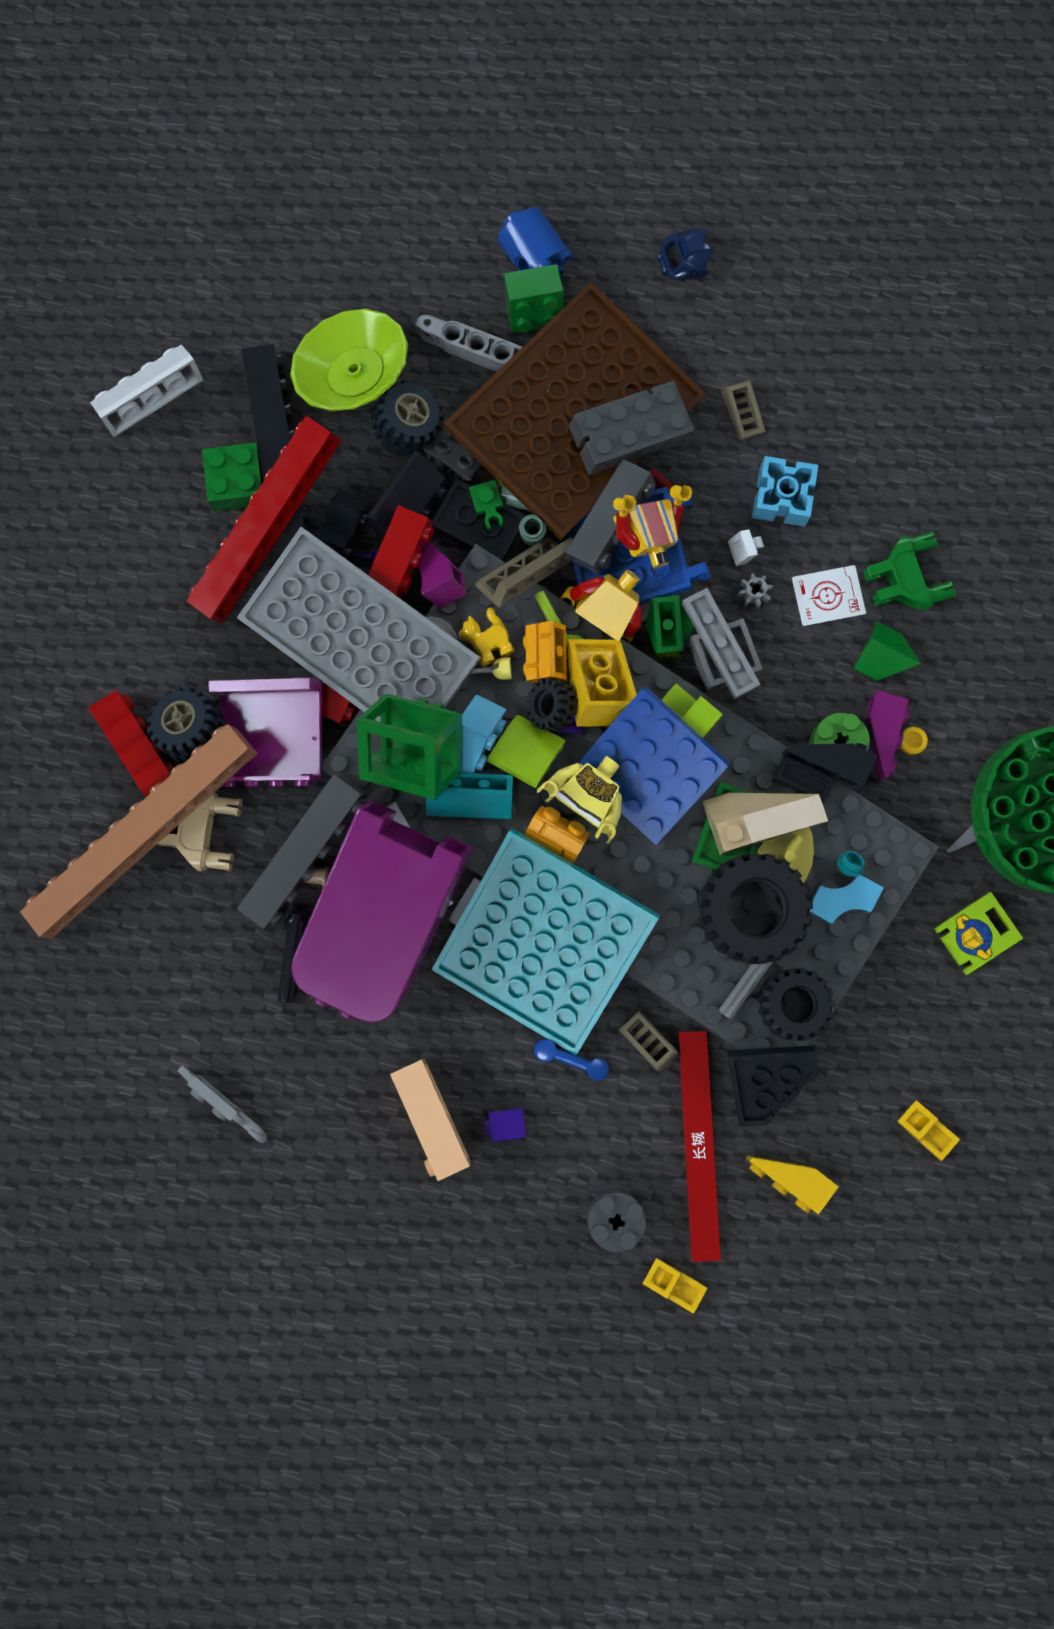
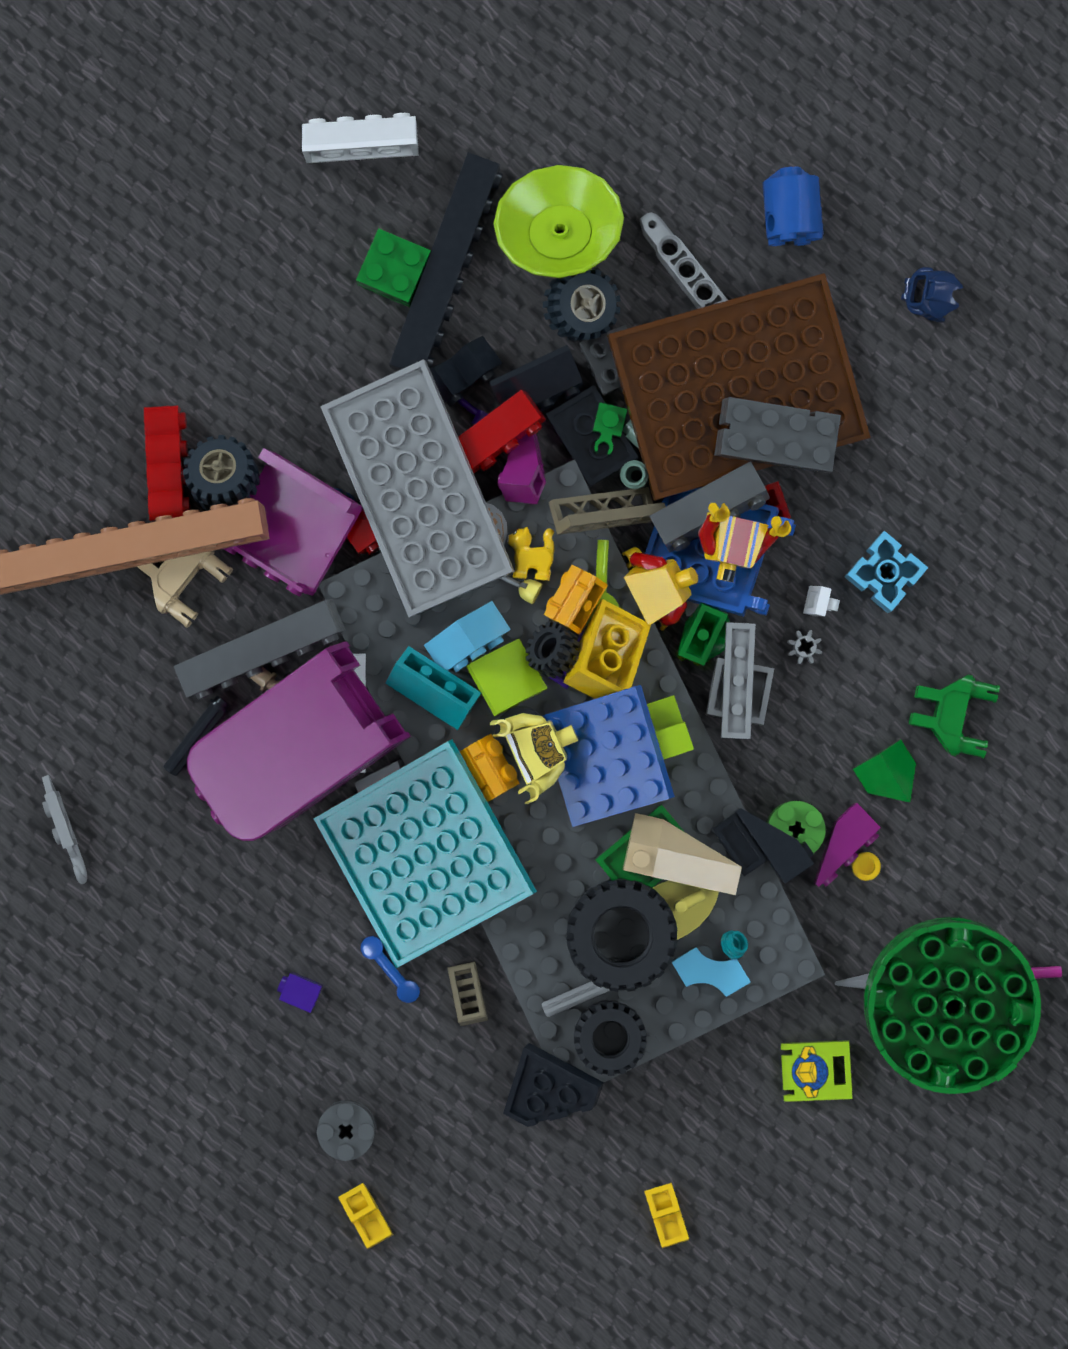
camera: 35 degrees right, 5 degrees up
red brick [187,416,342,624] -> none
green piece [357,693,462,800] -> none
light nougat brick [390,1058,471,1181] -> none
green brick [504,264,563,333] -> none
red tile [678,1031,721,1262] -> none
dark tan slope [721,380,766,440] -> none
yellow slope [746,1155,839,1215] -> none
white sticker [792,565,866,626] -> none

